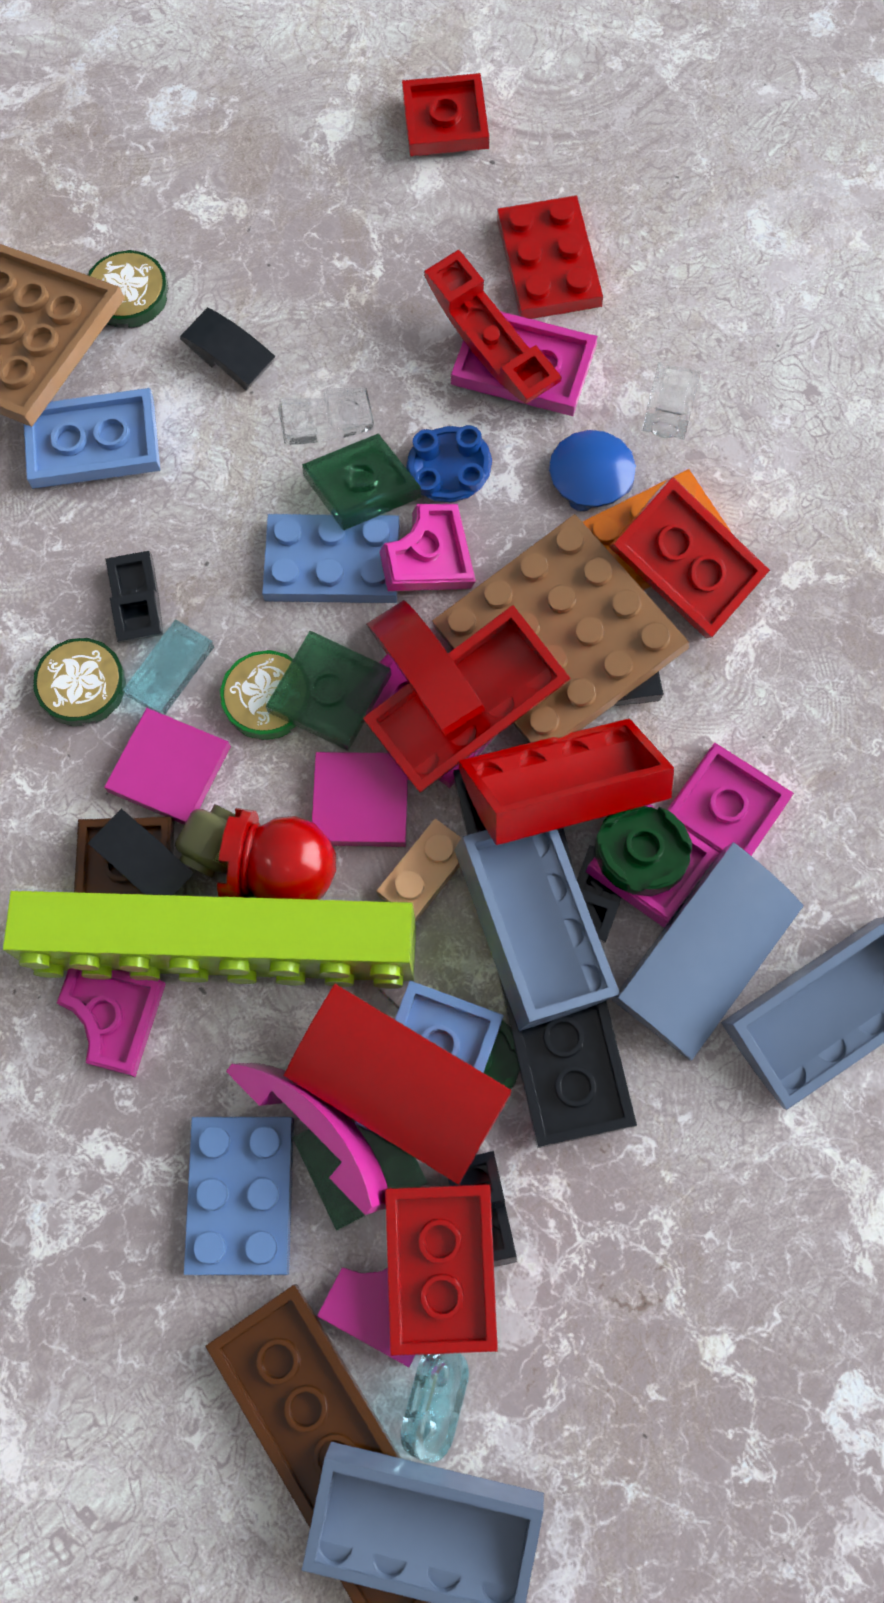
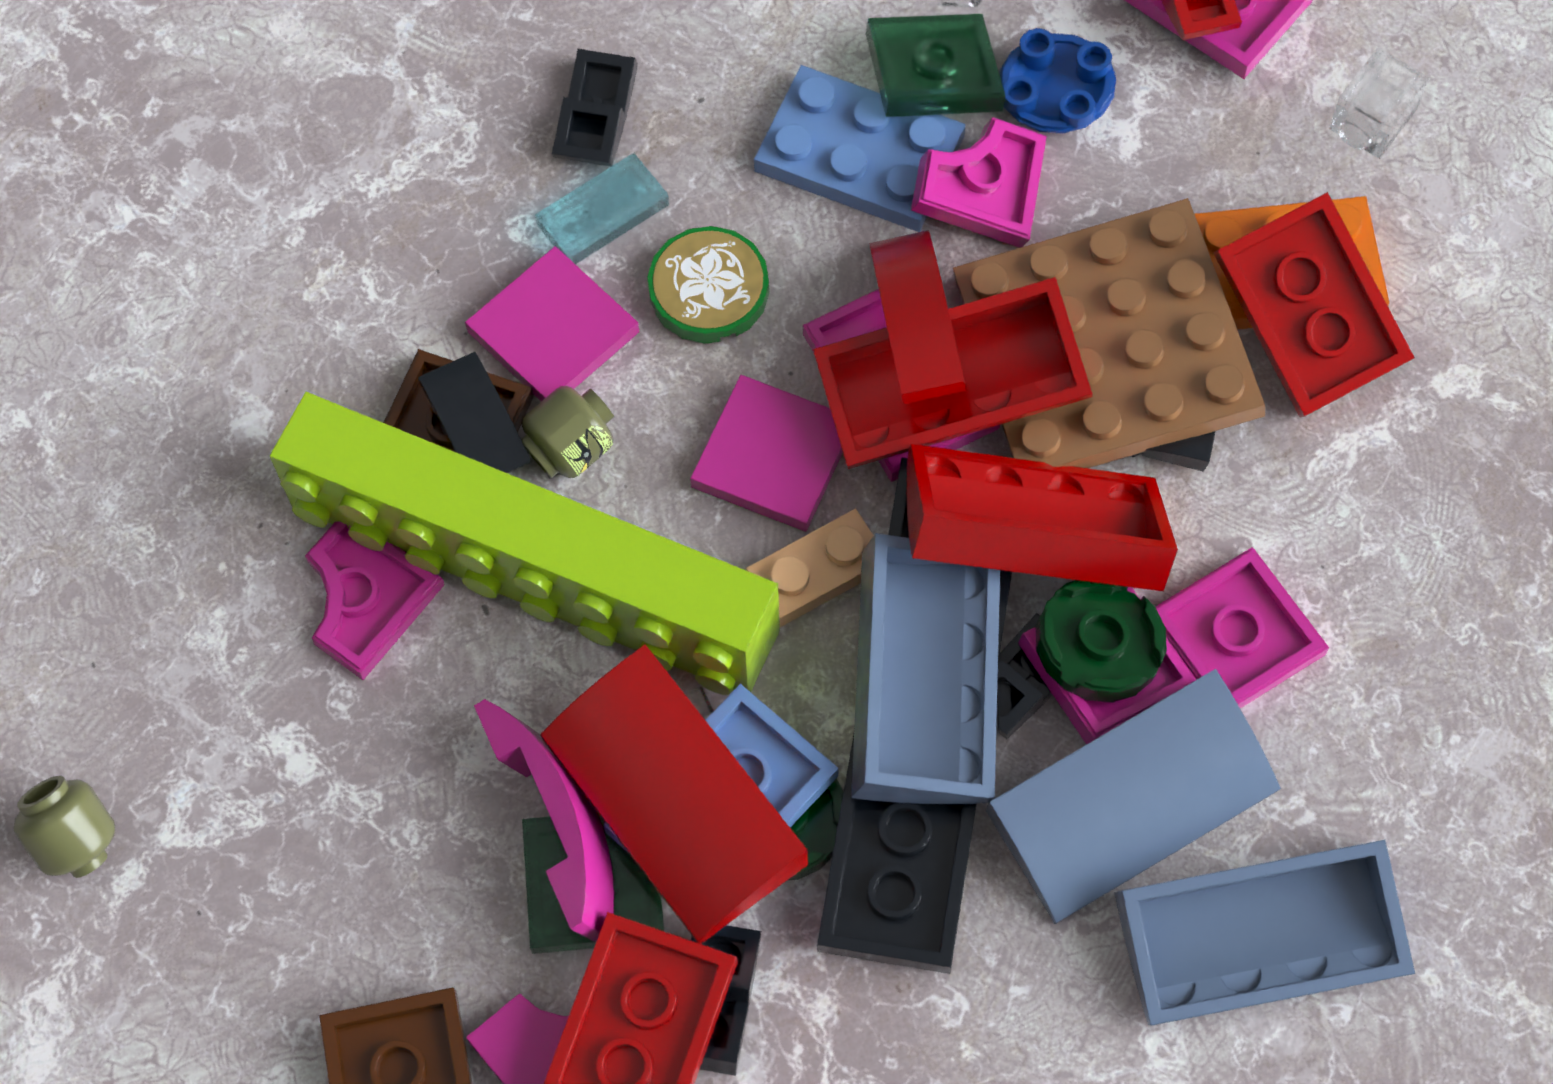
camera: 20 degrees right, 5 degrees down
tile [33,638,126,727] -> none
medium blue plate [184,1117,294,1275] -> none
red tile [217,808,336,900] -> none
clear green tile [266,630,392,751] -> none
blue dish [549,430,636,512] -> none

